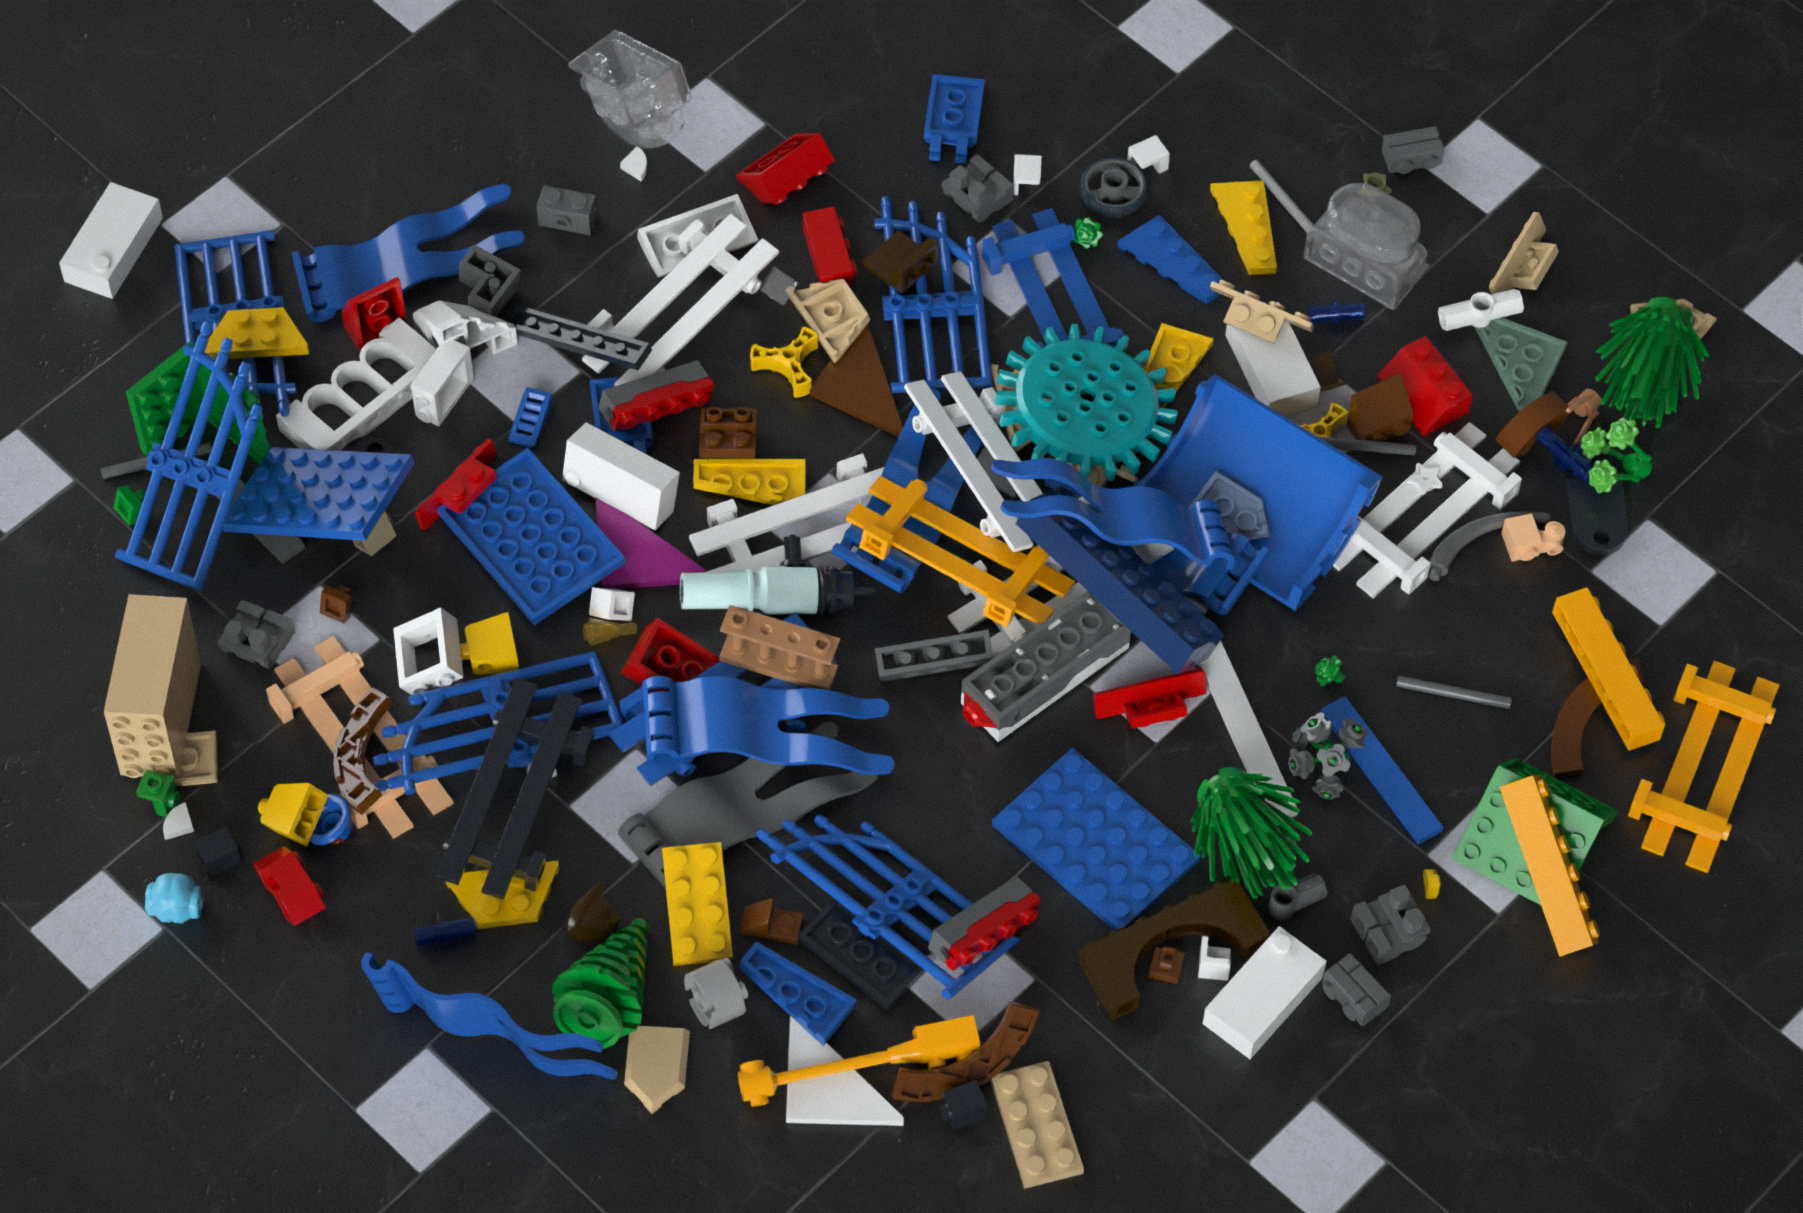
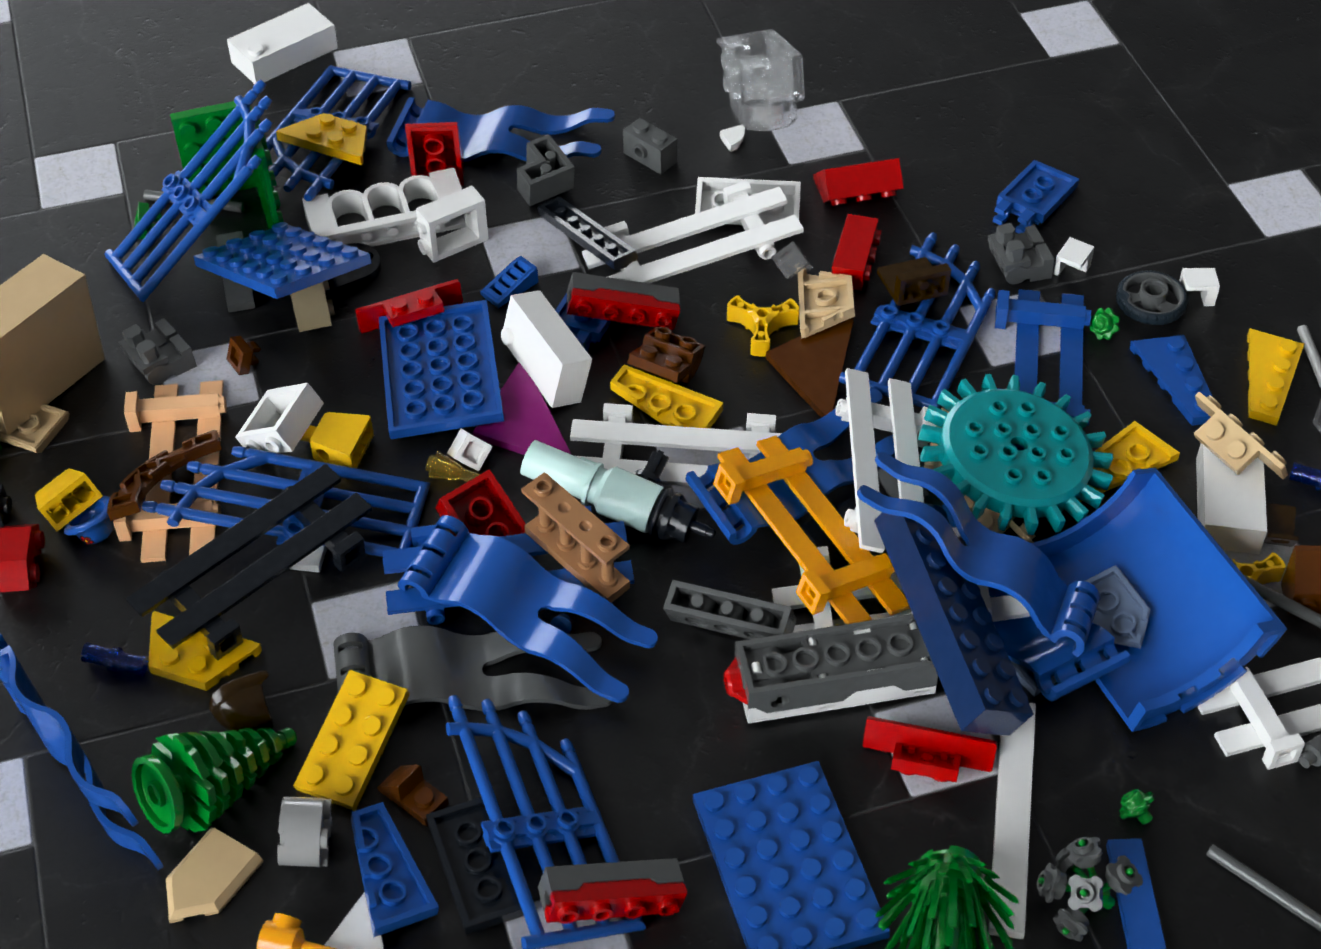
camera: 30 degrees right, 10 degrees down
white brick [413,300,518,355] -> none

